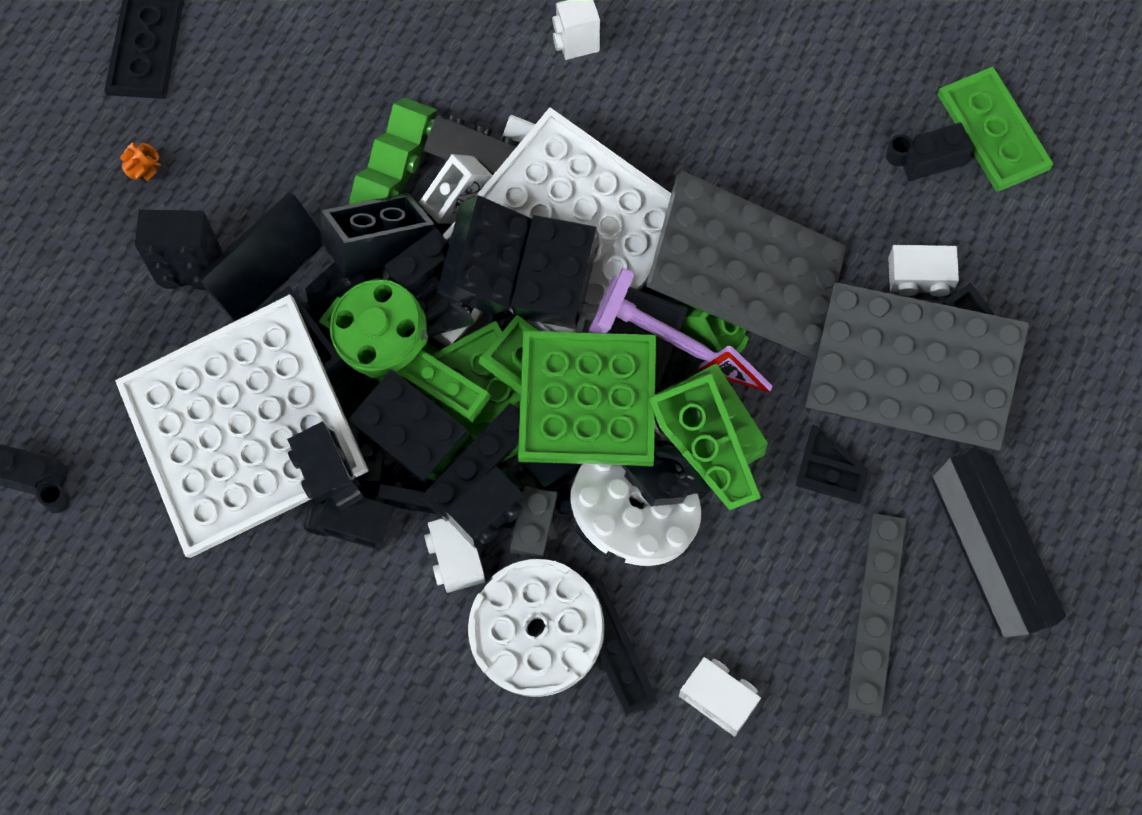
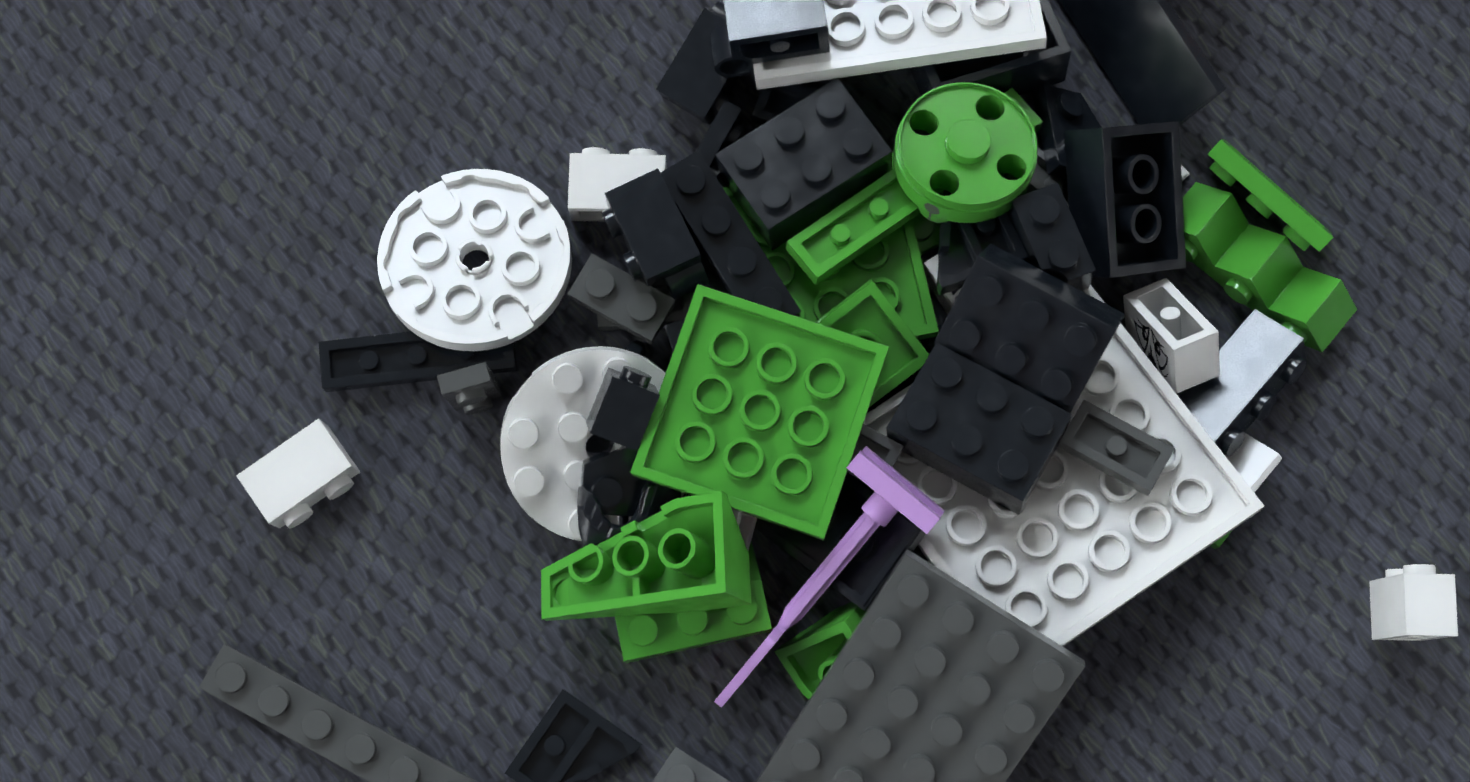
camera: 105 degrees right, 10 degrees up
none -> dark grey plate [437,362,502,415]
none -> black brick [586,366,660,451]
none -> dark grey plate [1058,400,1175,496]
none -> bright green plate [1208,139,1334,252]

